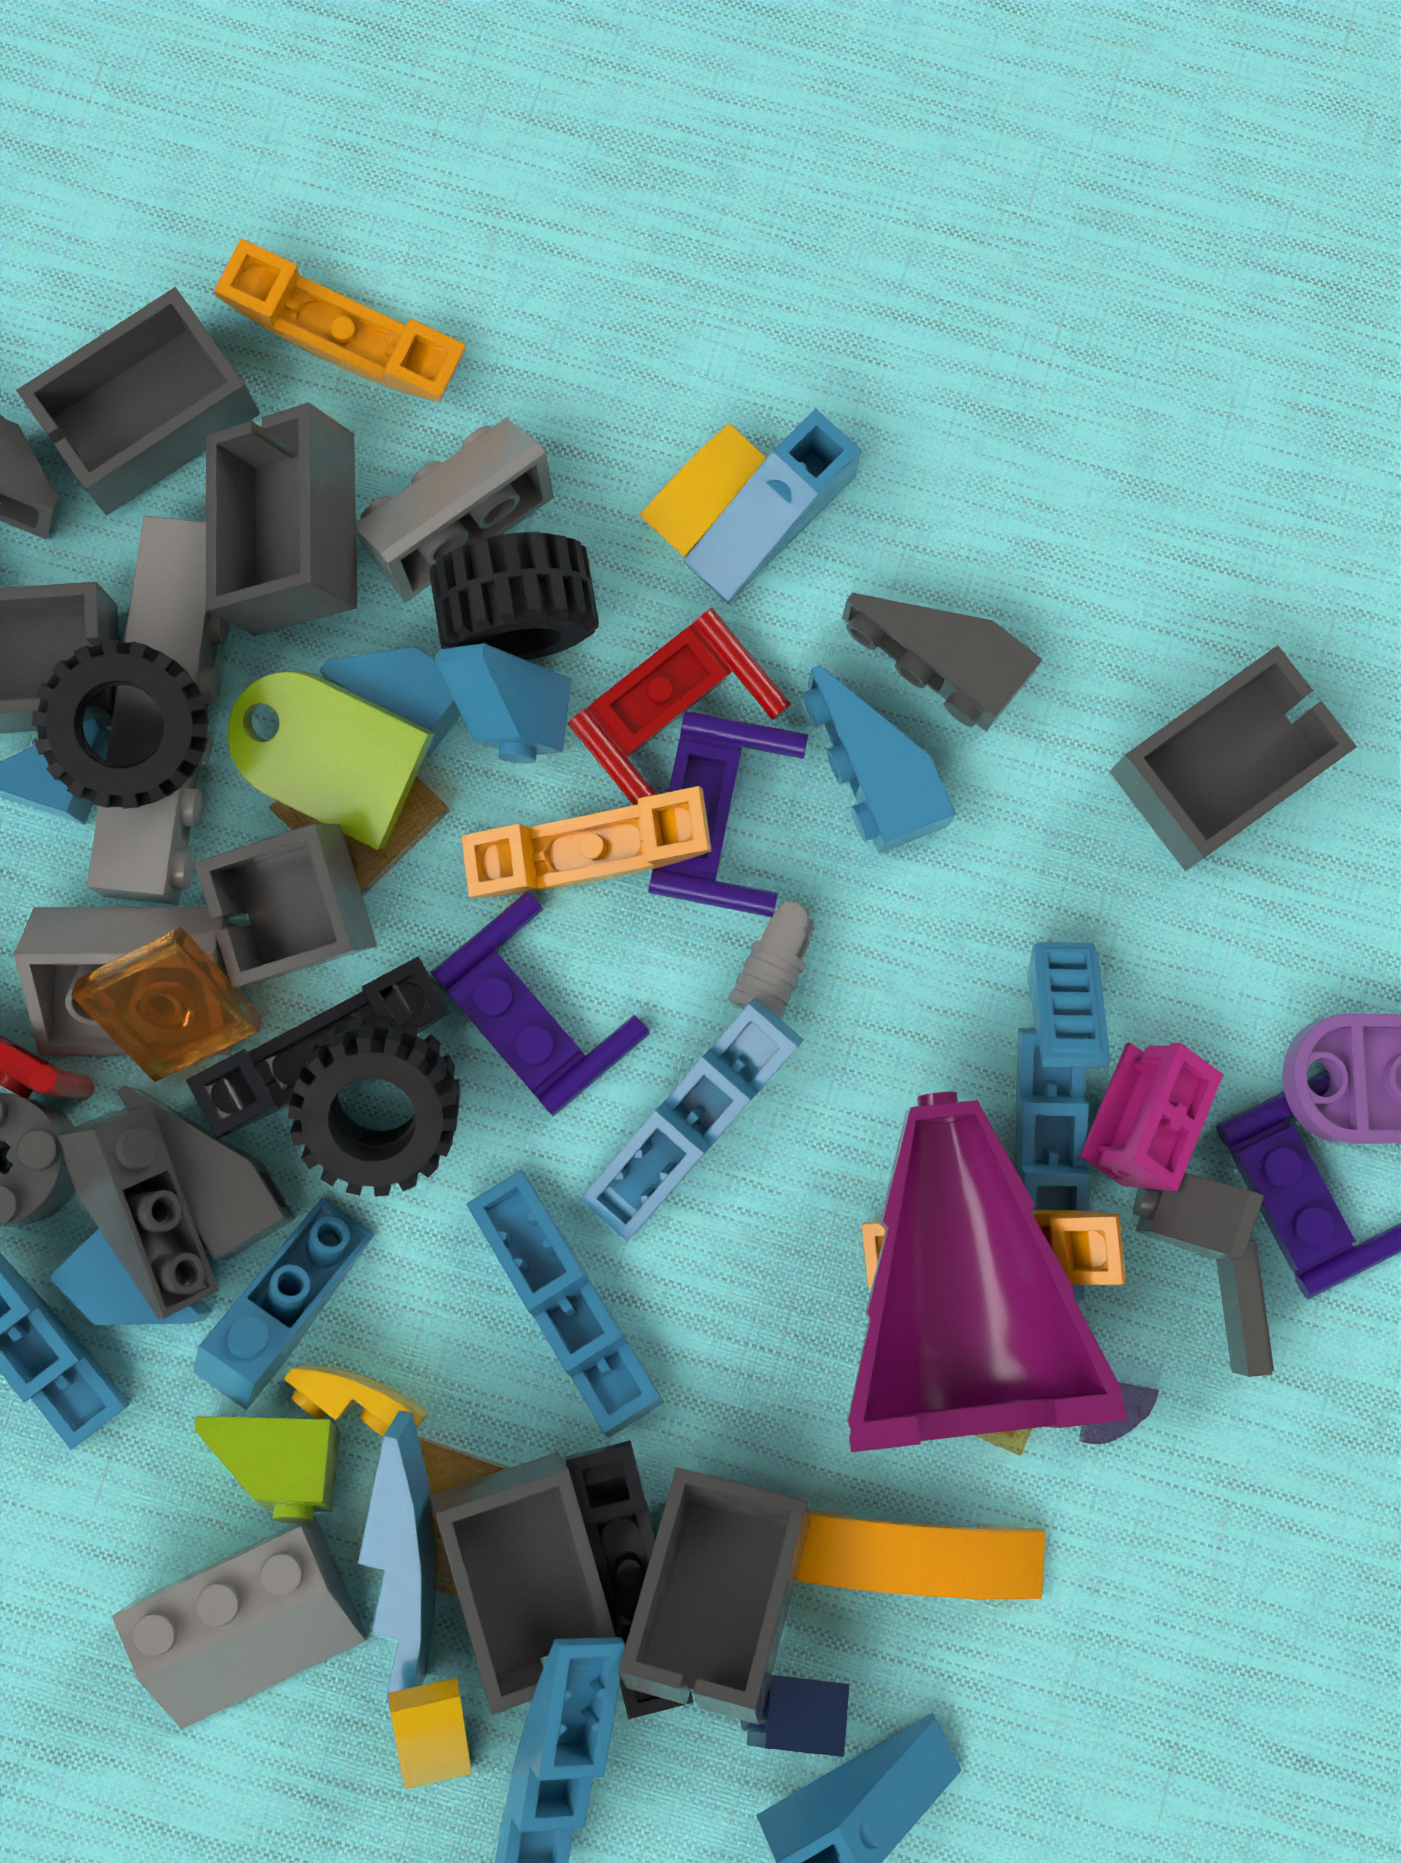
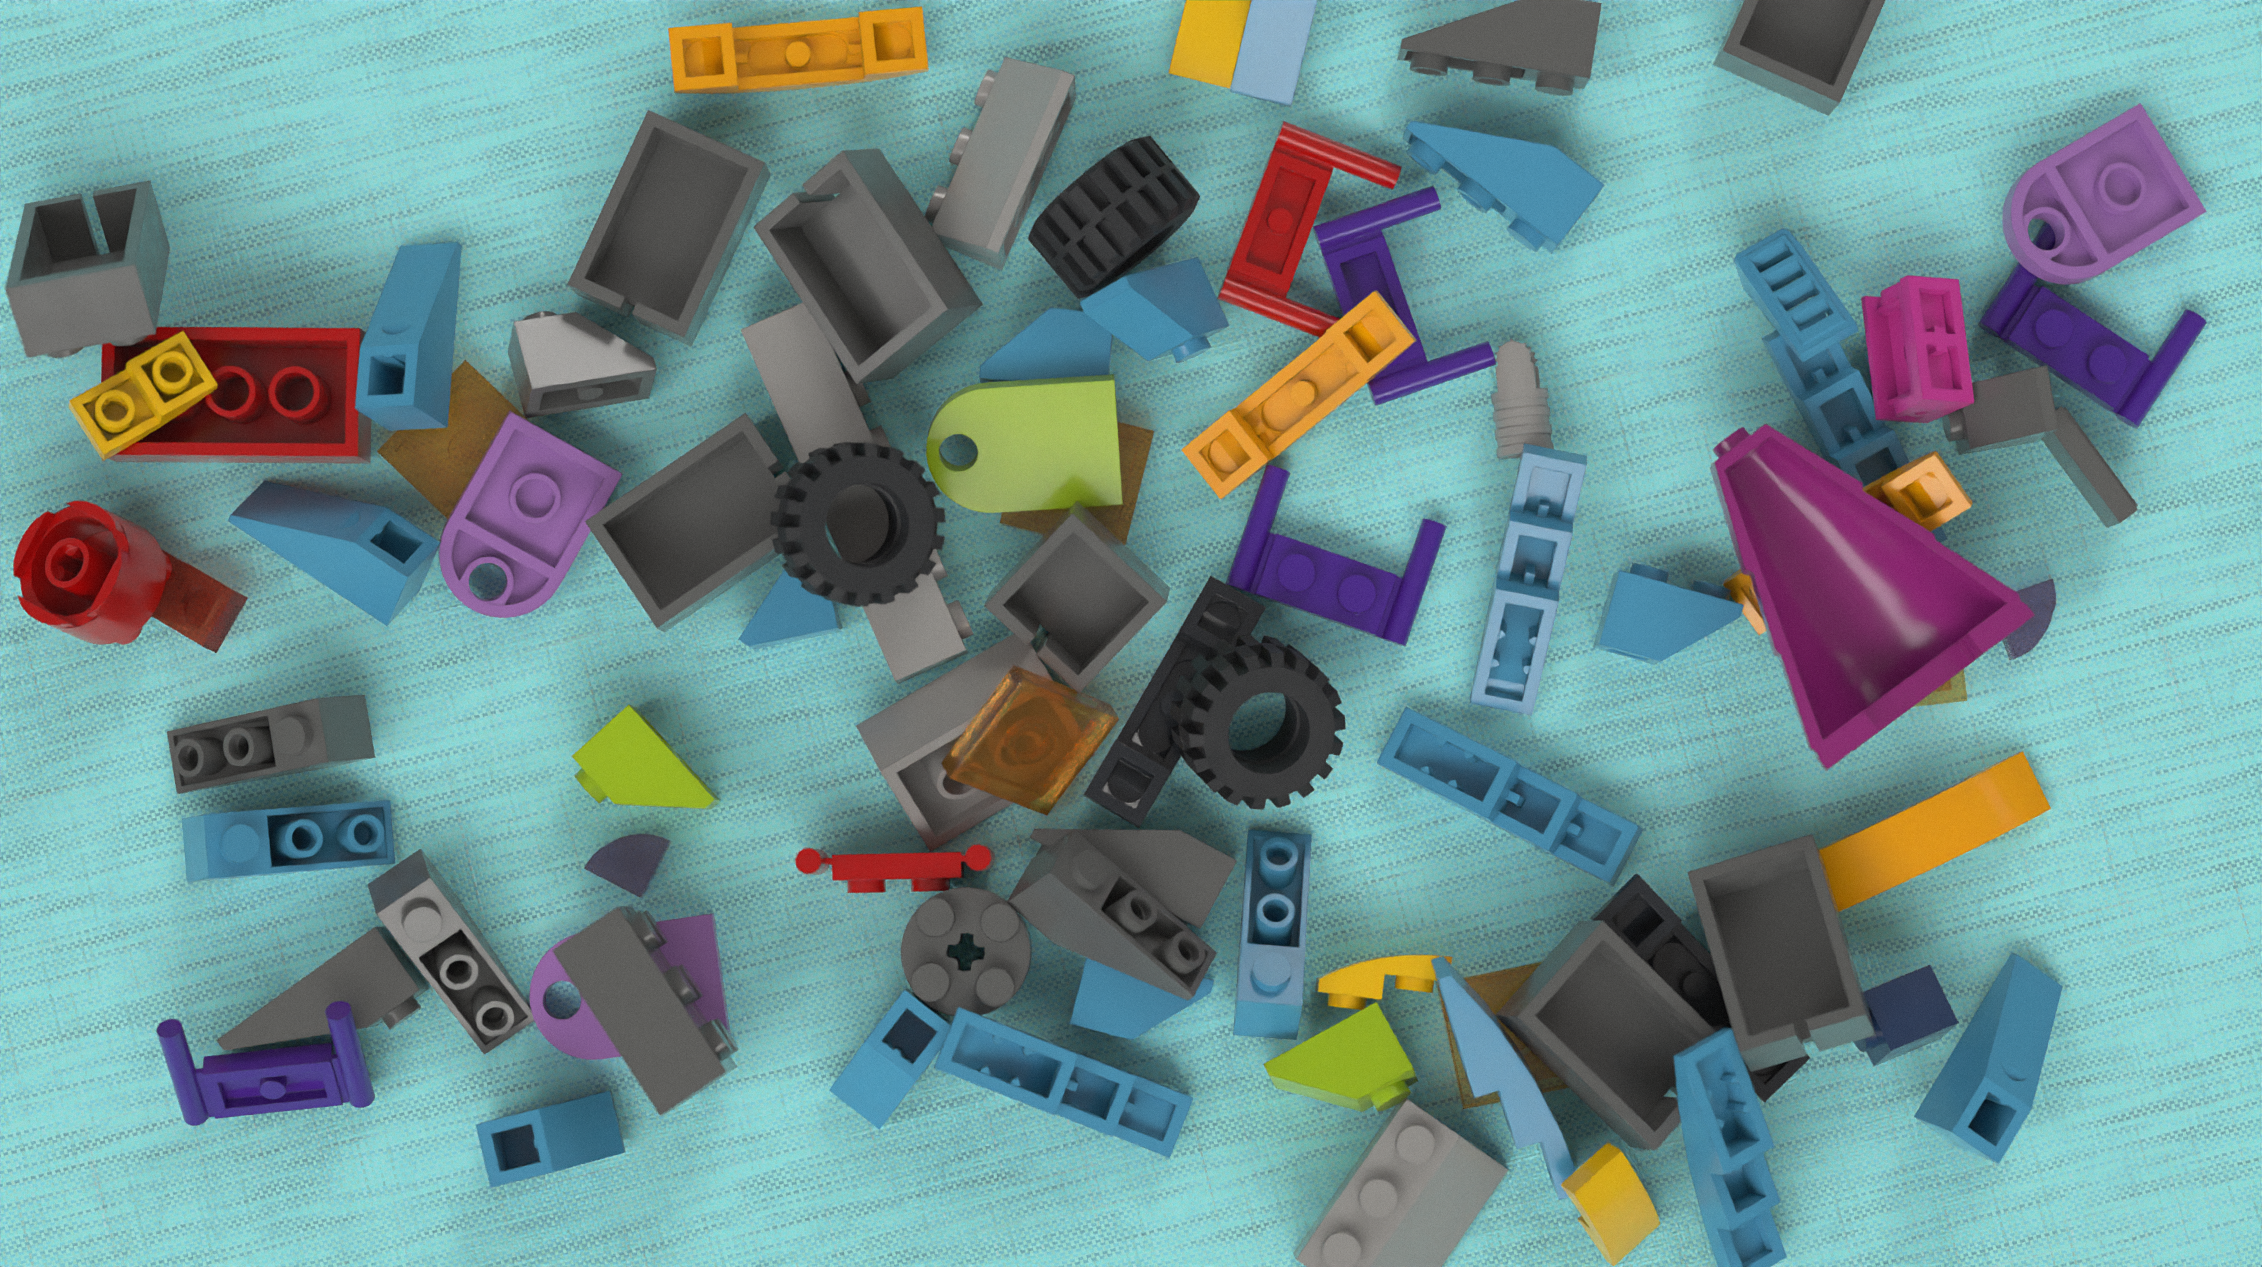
camera: 25 degrees left, 5 degrees up
none -> dark azure slope [1593,563,1744,665]

